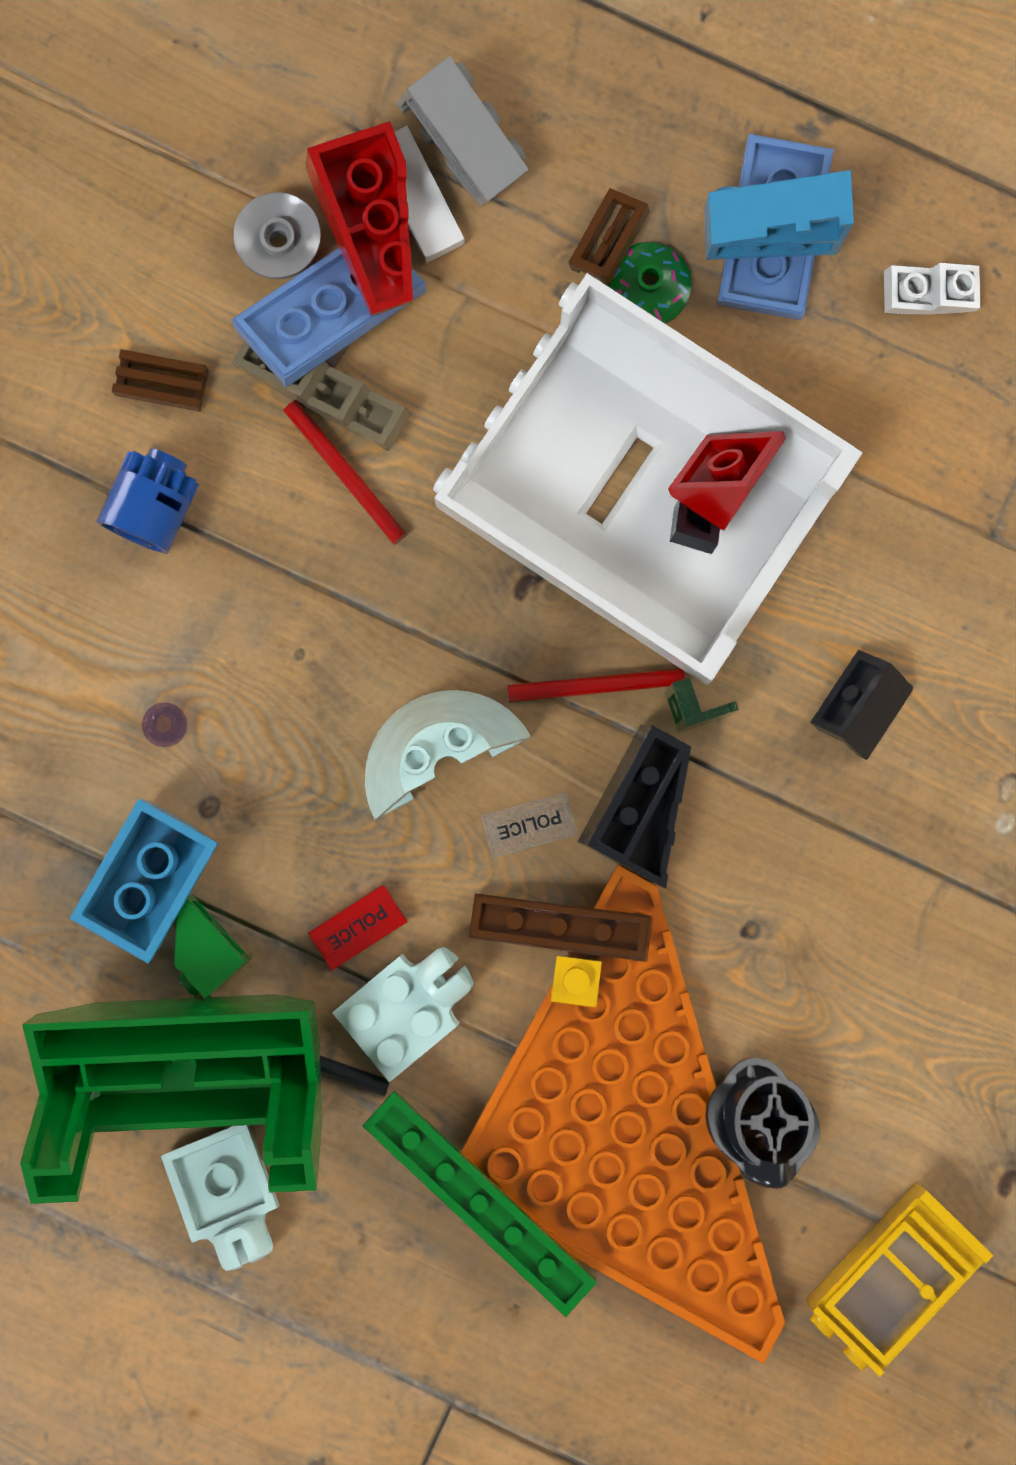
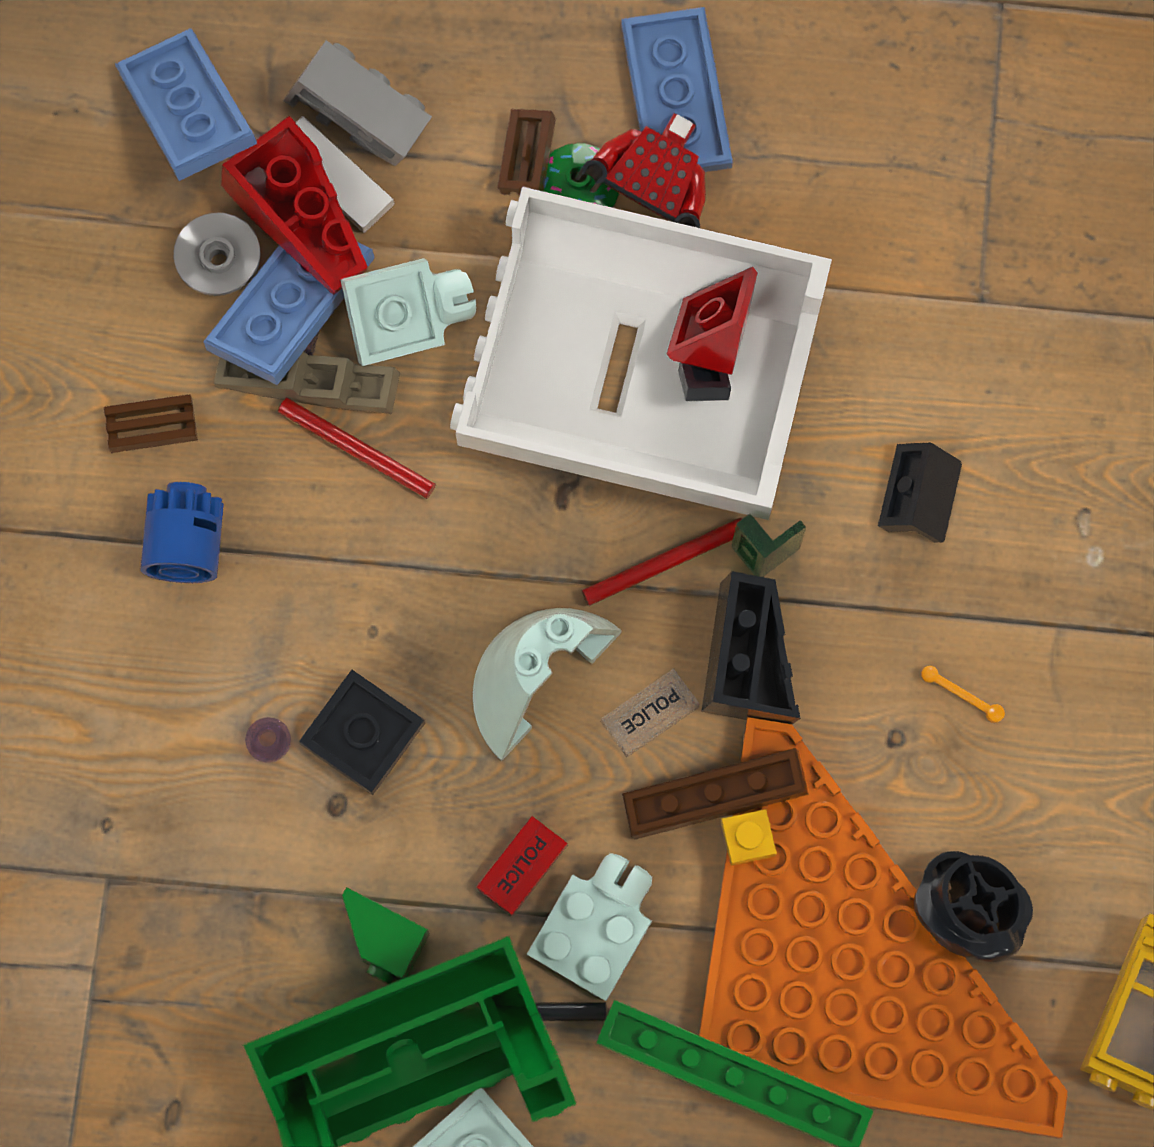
camera: 20 degrees left, 10 degrees down
dark azure slope [69,798,219,964] -> none
dark azure wedge [704,170,854,260] -> none
white slope [884,263,980,314] -> none
none -> medium blue tile [115,28,257,181]
none -> black plate [299,670,425,795]
none -> light aqua plate [340,258,476,366]
none -> red torso [575,113,706,228]
none -> light orange hinge [921,666,1005,723]

